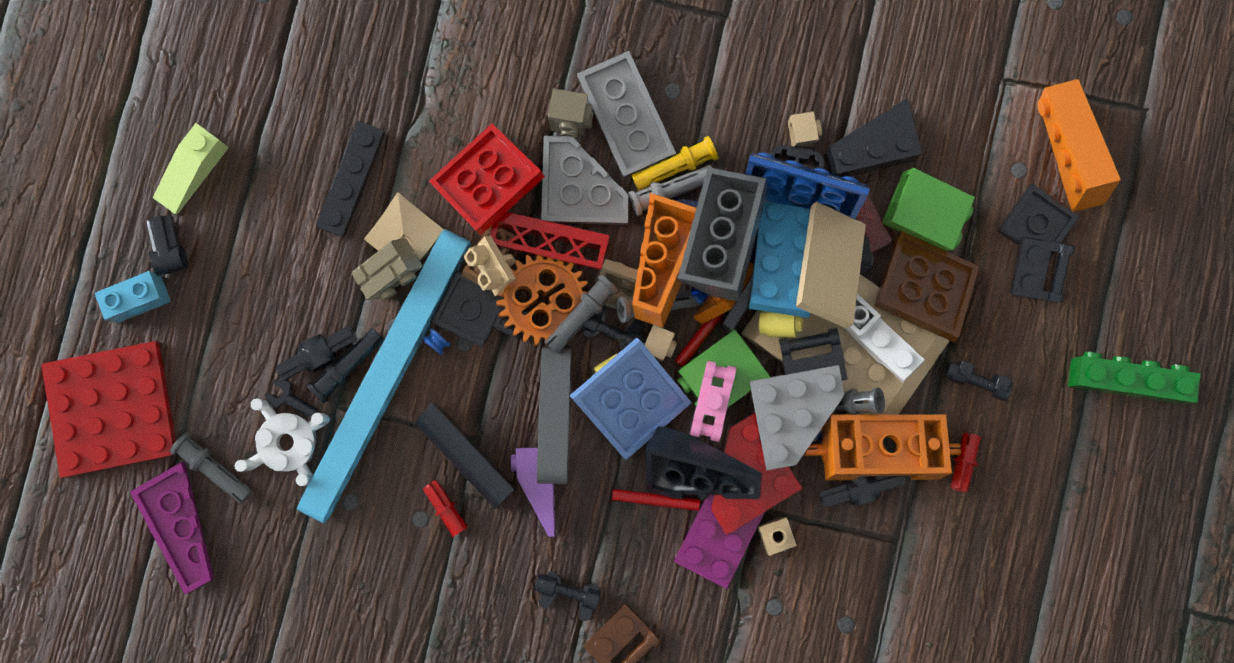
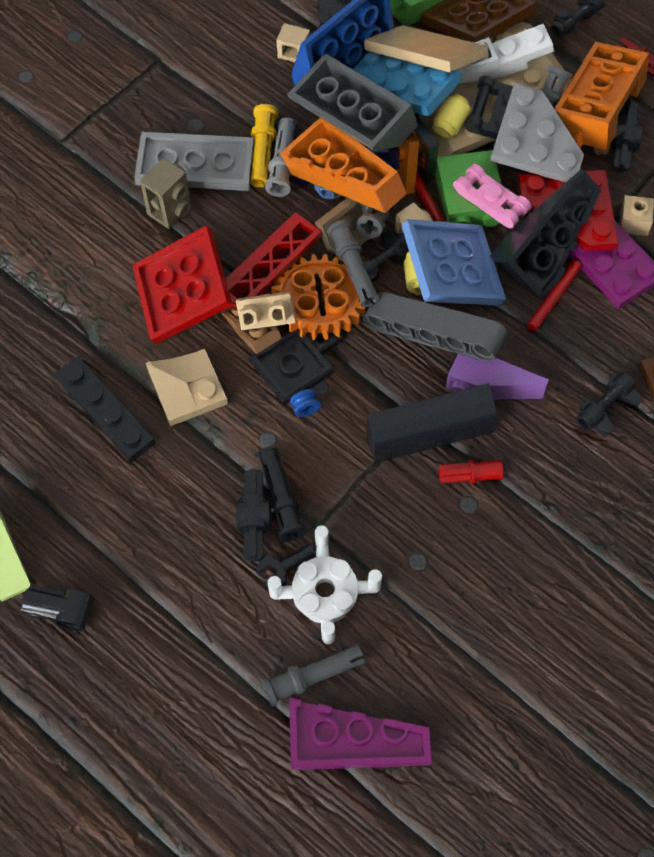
camera: 65 degrees left, 20 degrees down
red plate [41,341,177,478] -> none
medium azure brick [95,271,171,323] -> none
medium azure beam [297,229,471,524] -> none
dark tan brick [352,238,423,301] -> none
light grey plate [541,136,628,225] -> none

